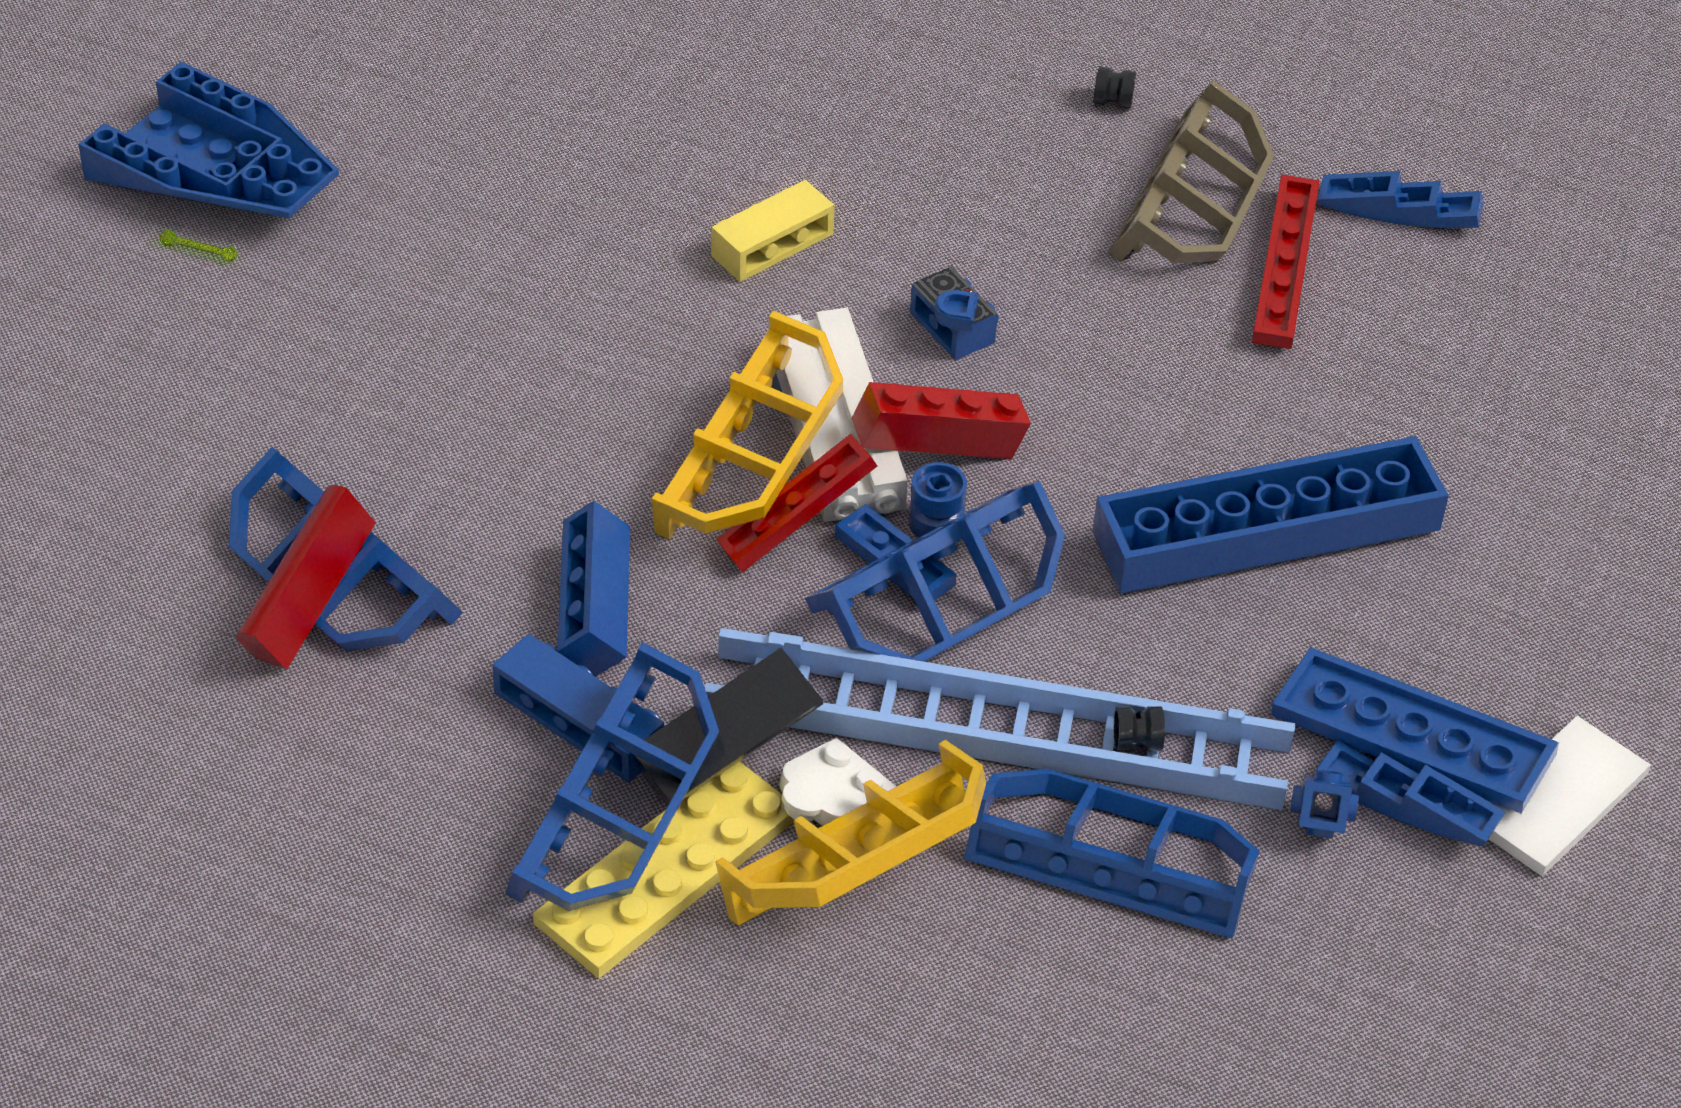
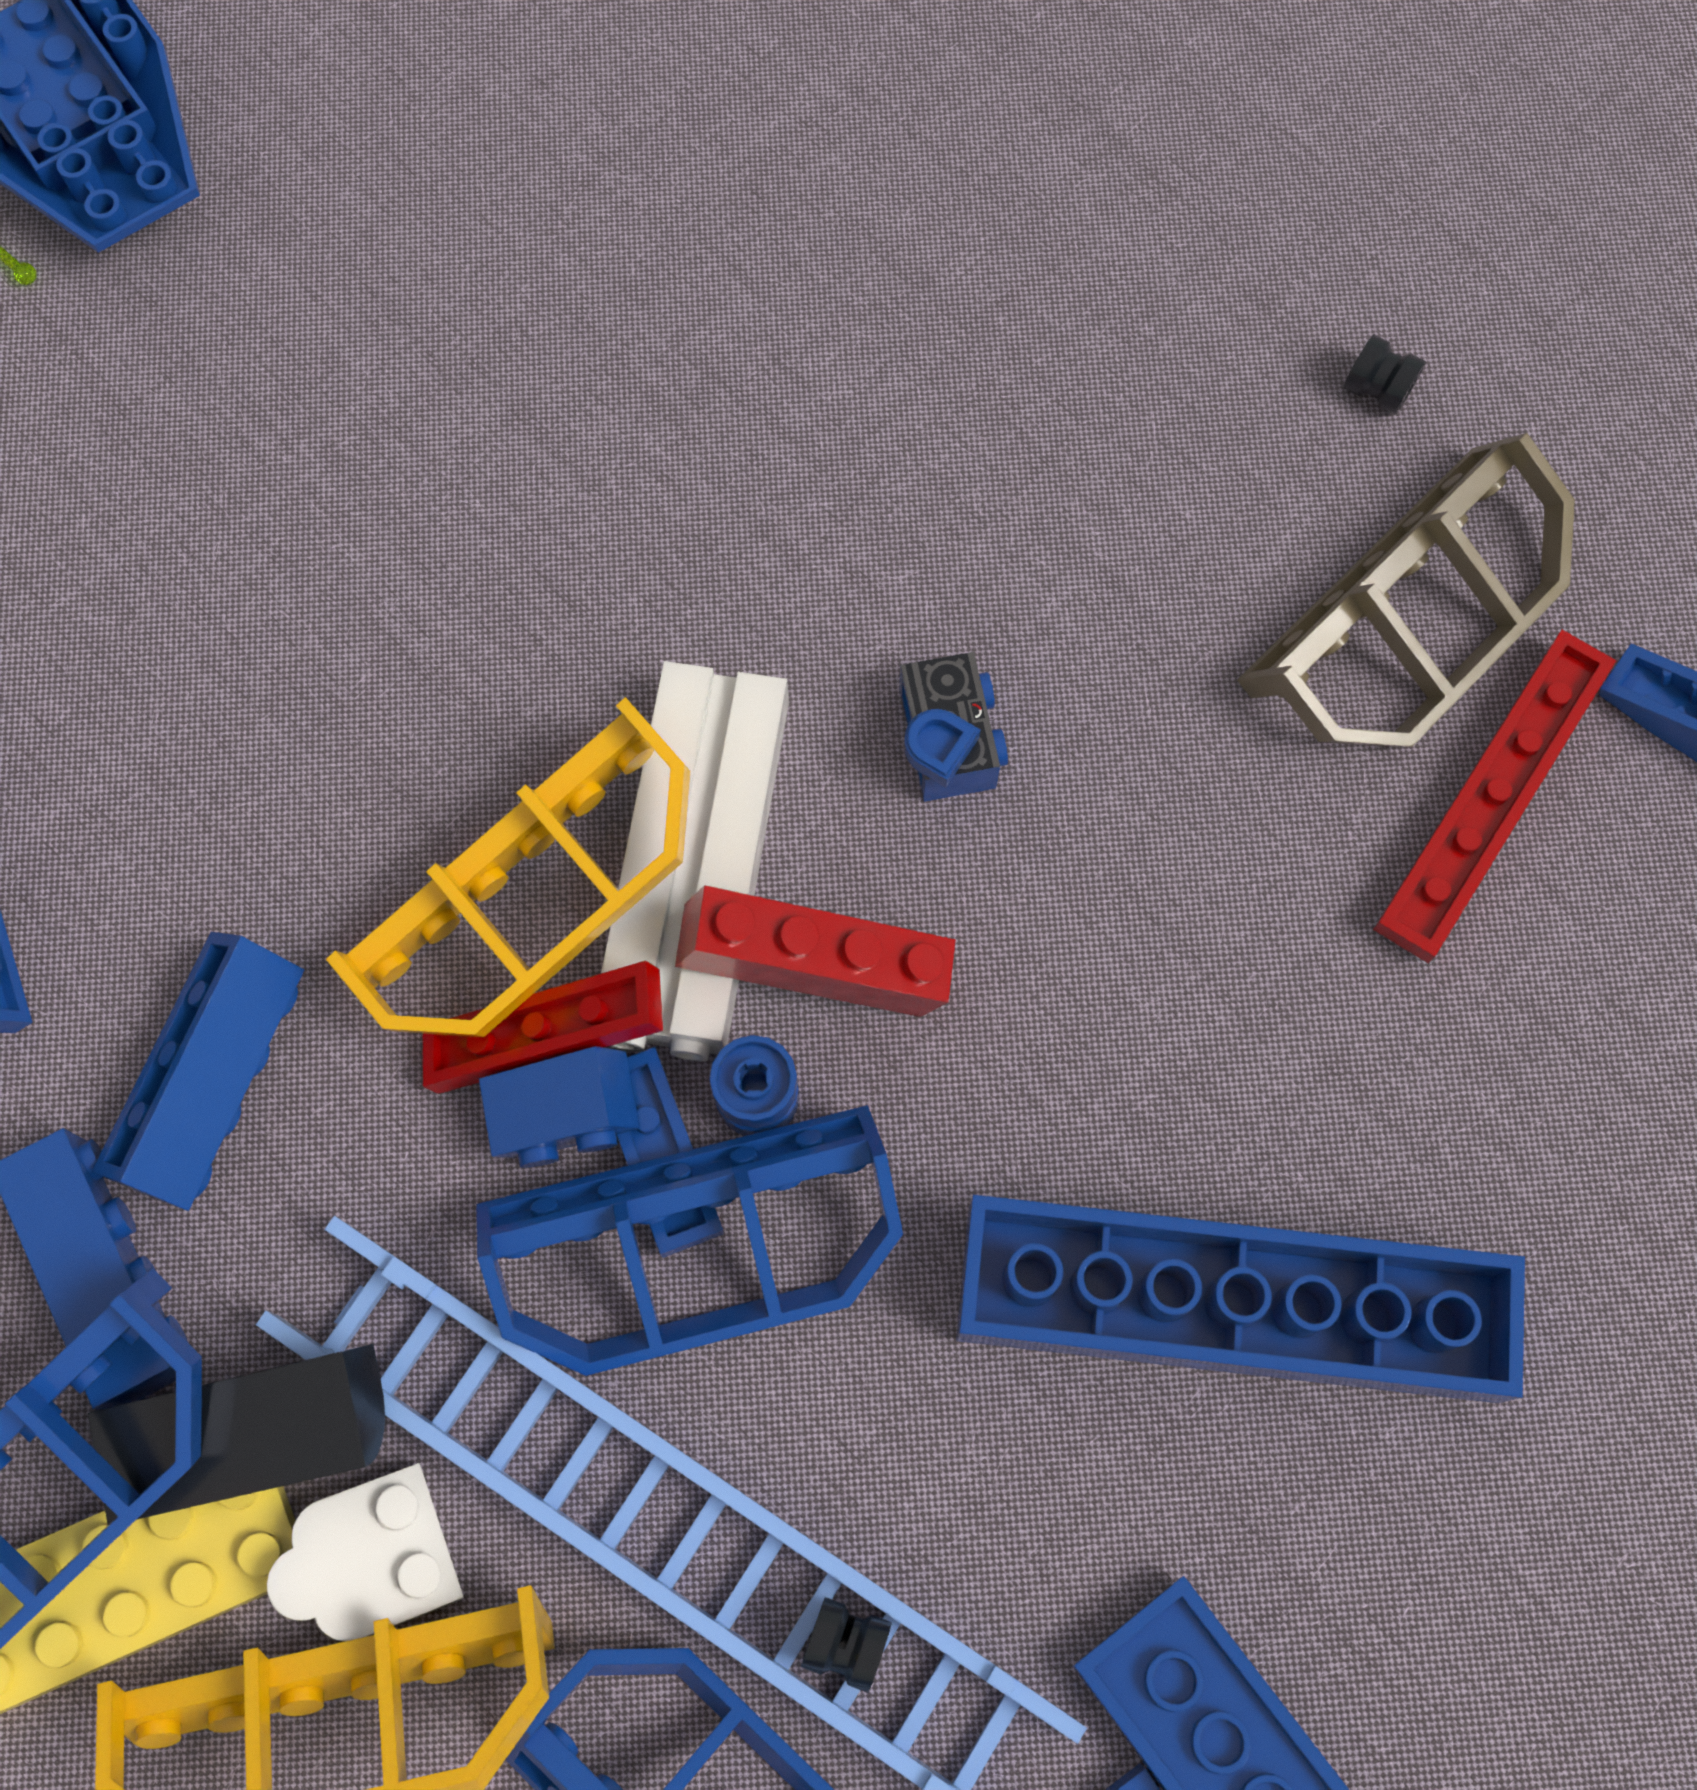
camera: 25 degrees right, 25 degrees up
light yellow brick [711,180,835,282] -> none
none -> blue brick [479,1046,640,1168]

